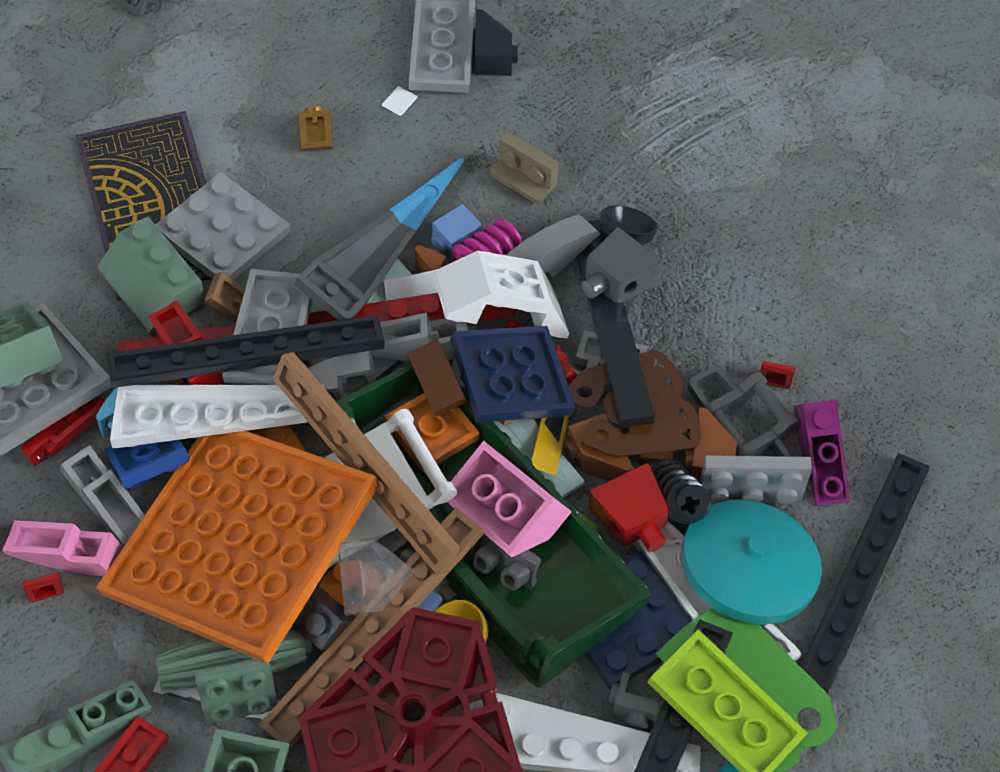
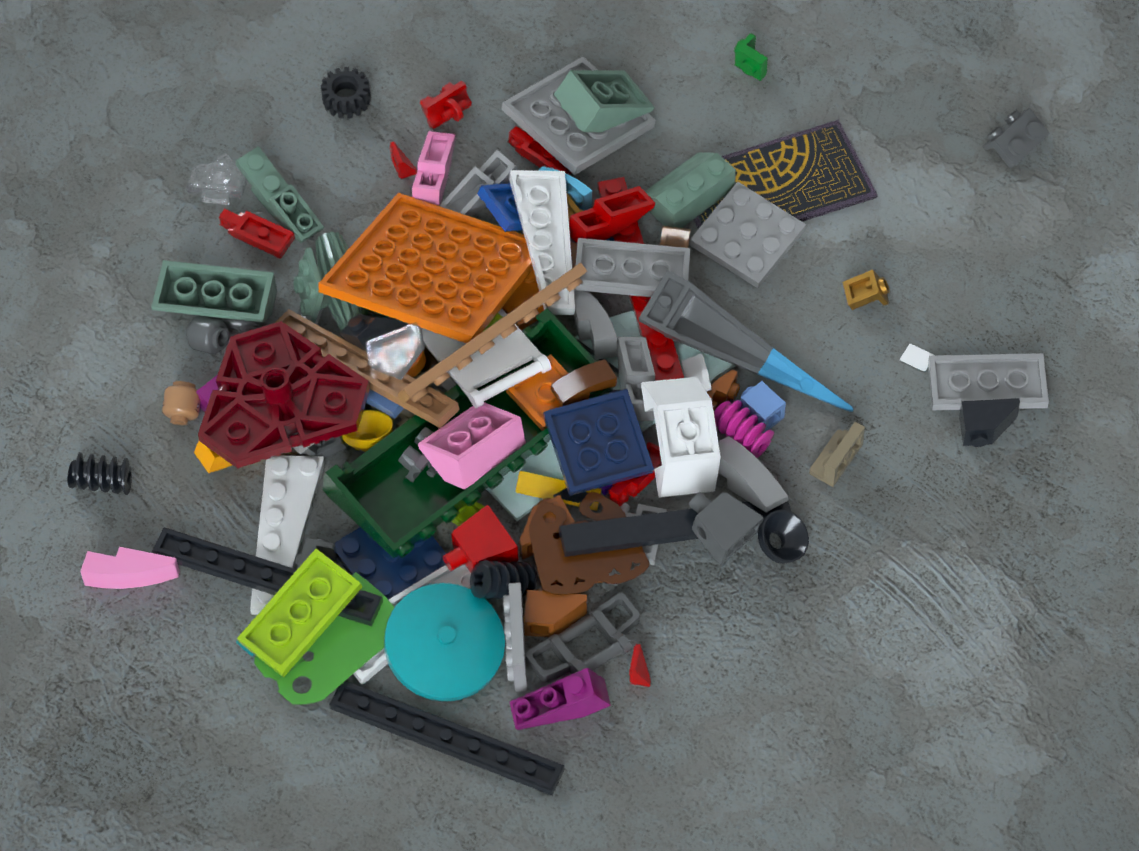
camera: 90 degrees right, 0 degrees up
black tile [106,315,385,388] -> none

